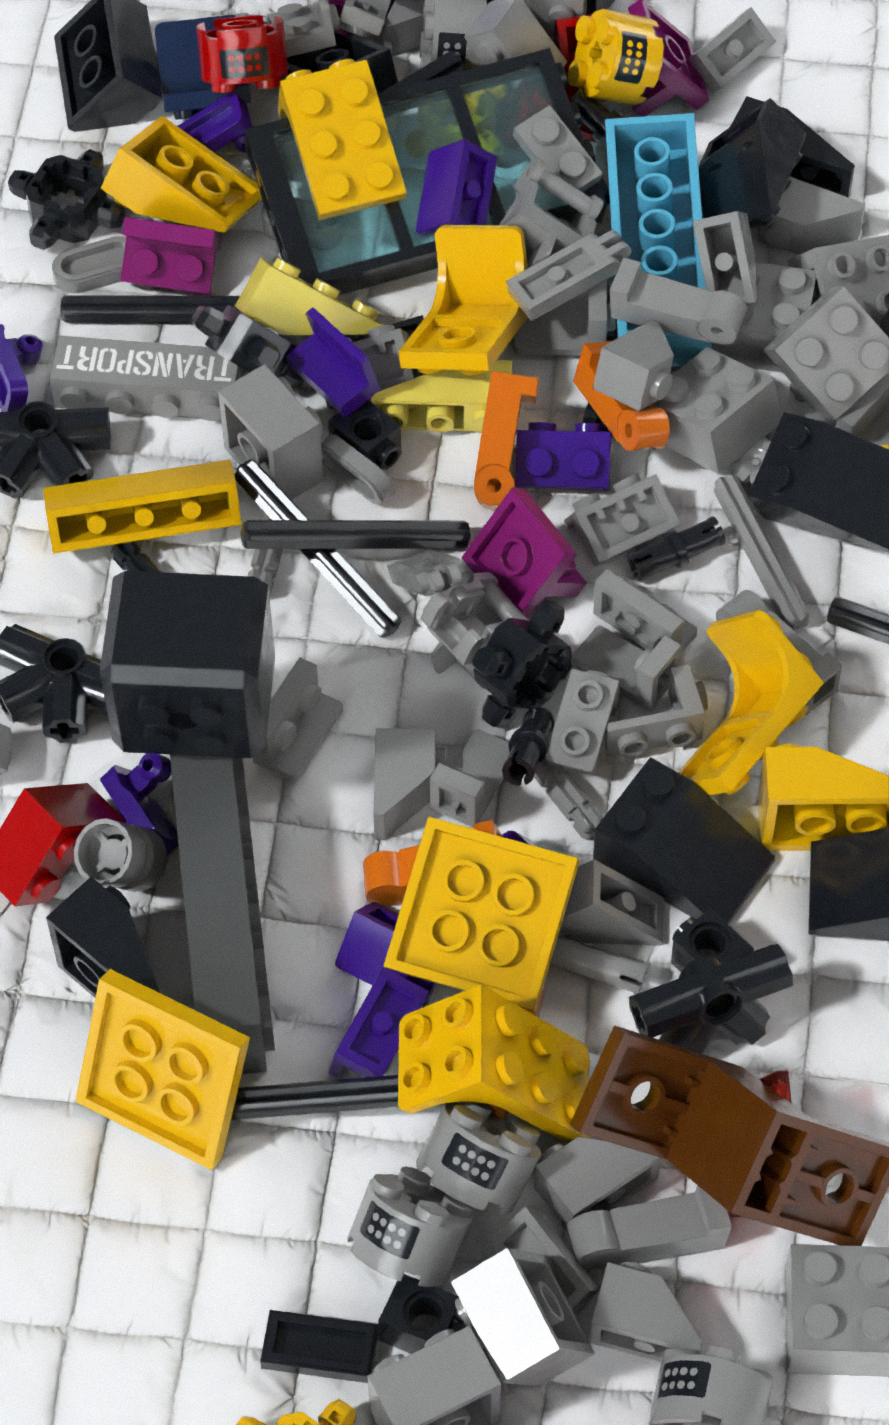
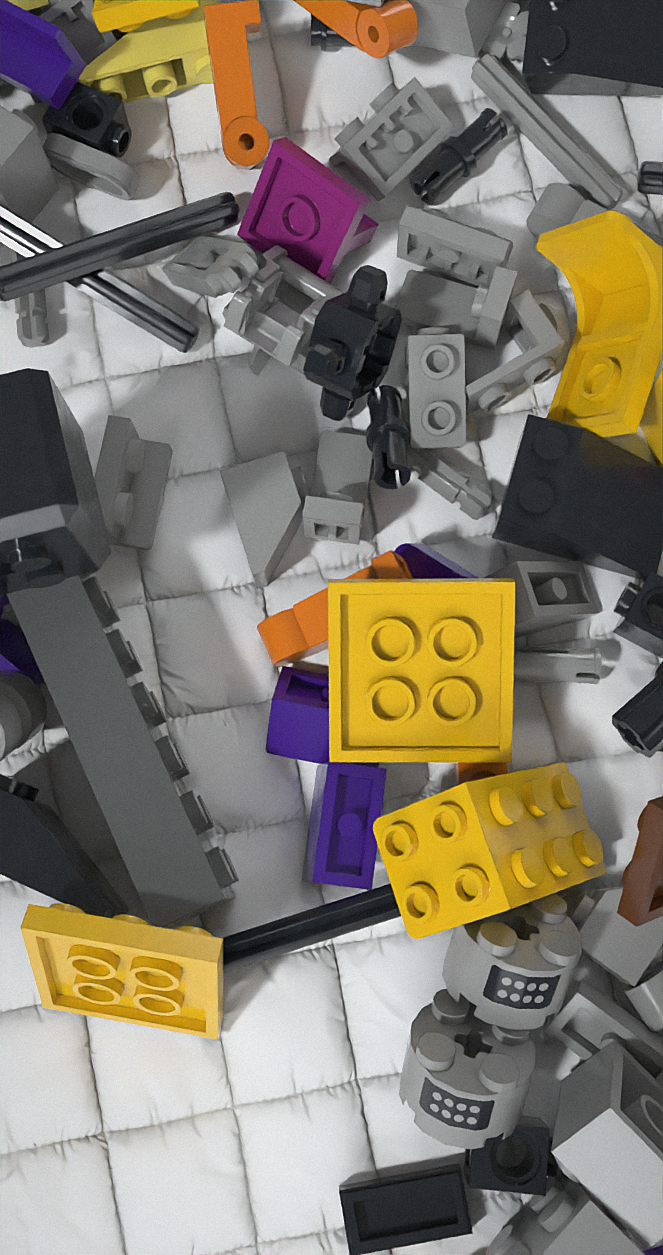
camera: 15 degrees left, 20 degrees up
dark purple bracket [515,422,613,490] -> none

